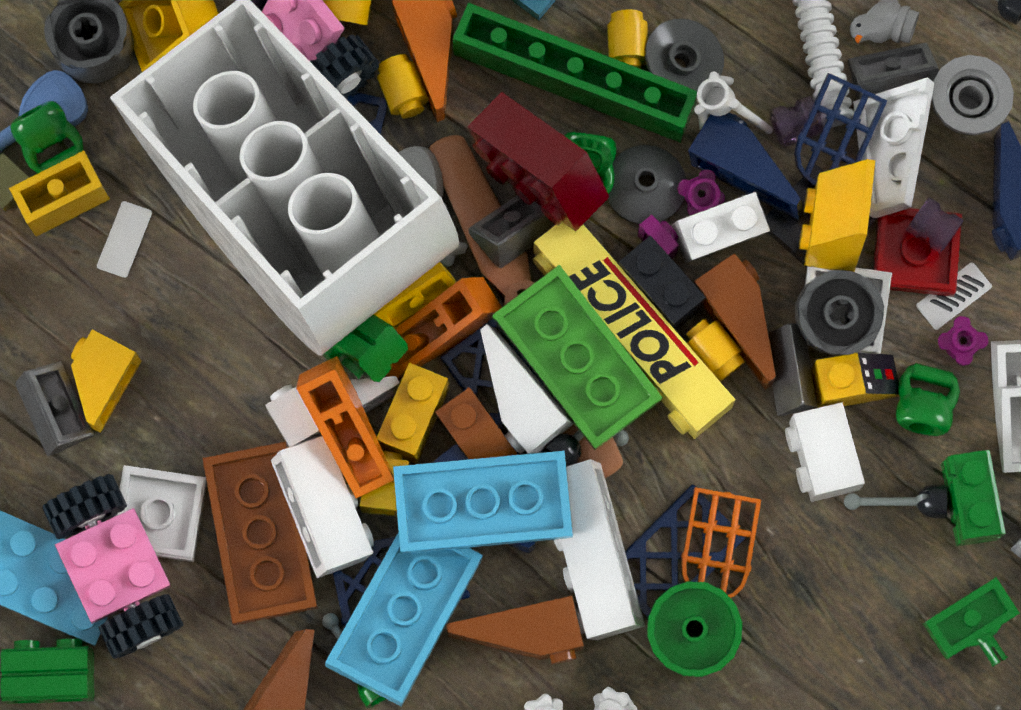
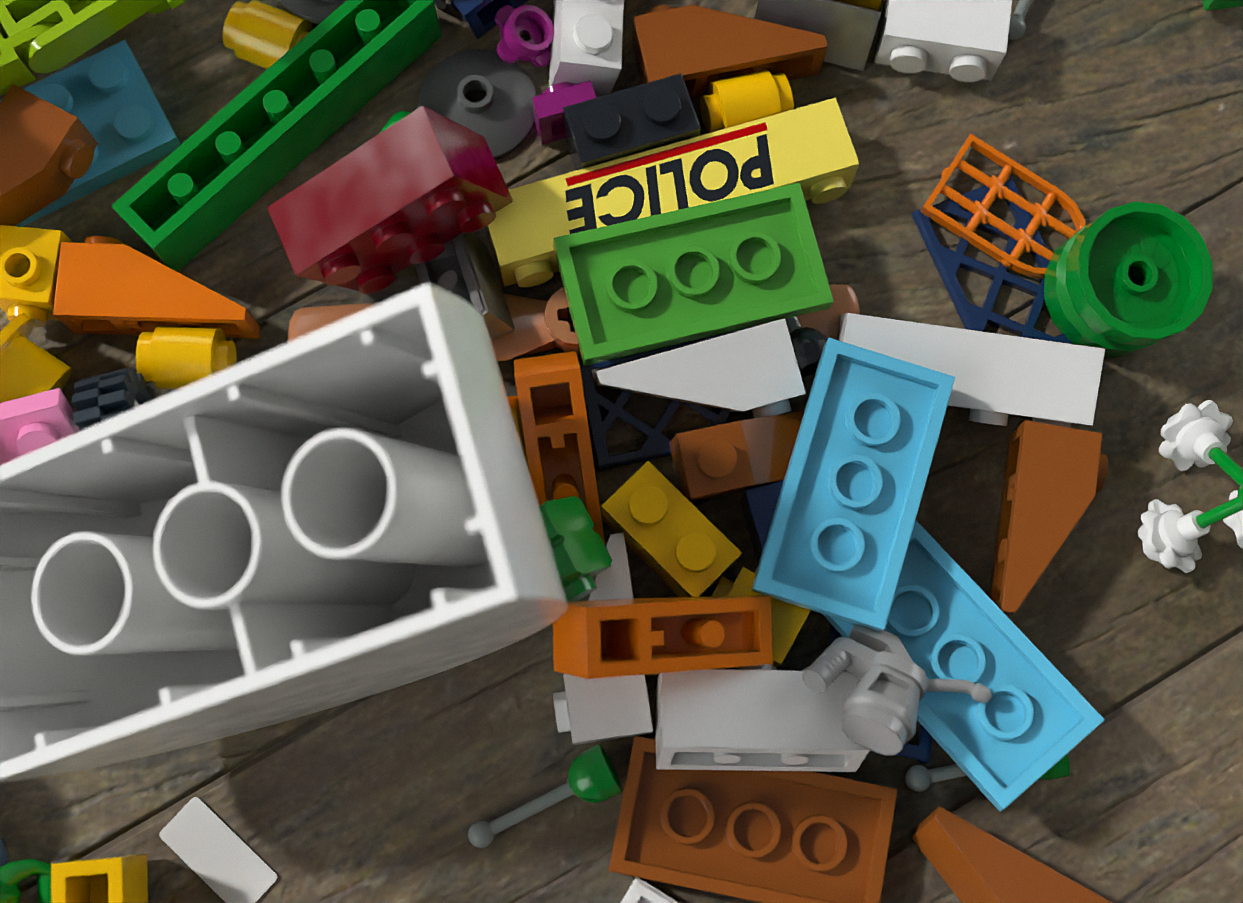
camera: 70 degrees left, 0 degrees up
none -> hinge [468,743,623,848]
none -> light grey piece [803,624,992,755]

